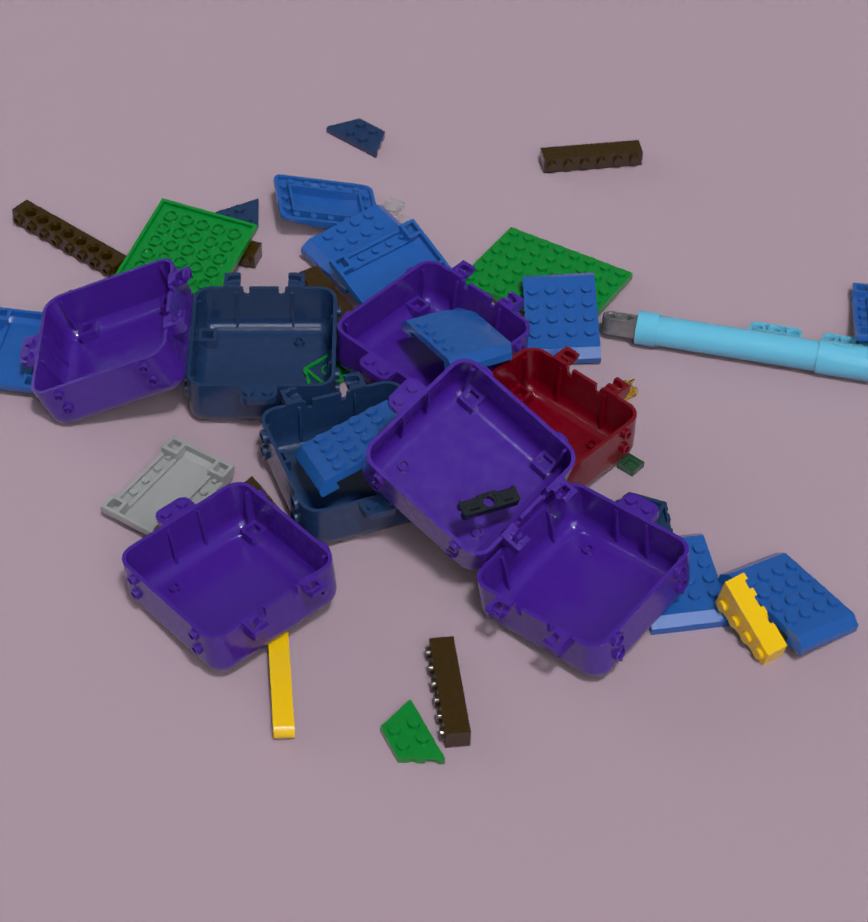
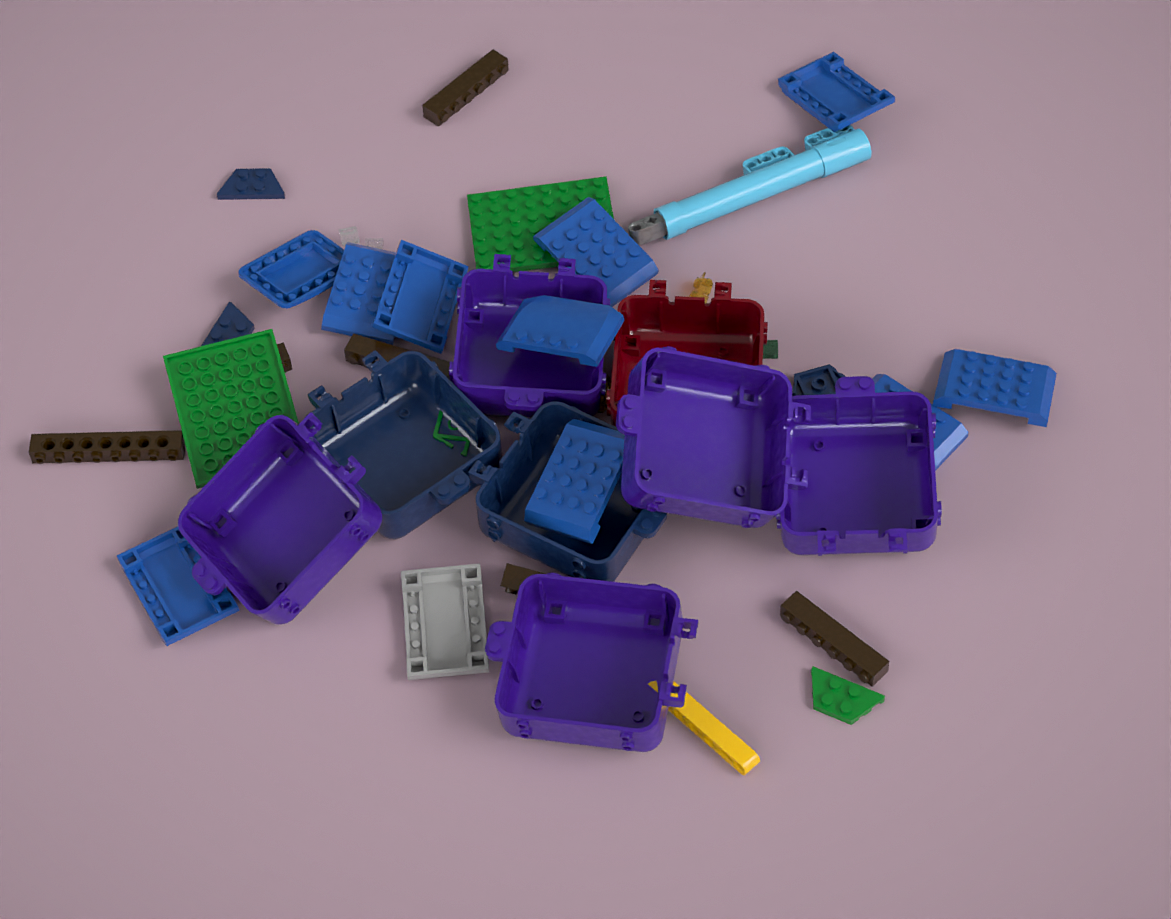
camera: 35 degrees left, 10 degrees up
black piece [457,485,521,520] -> none
yellow wedge [715,572,787,666] -> none

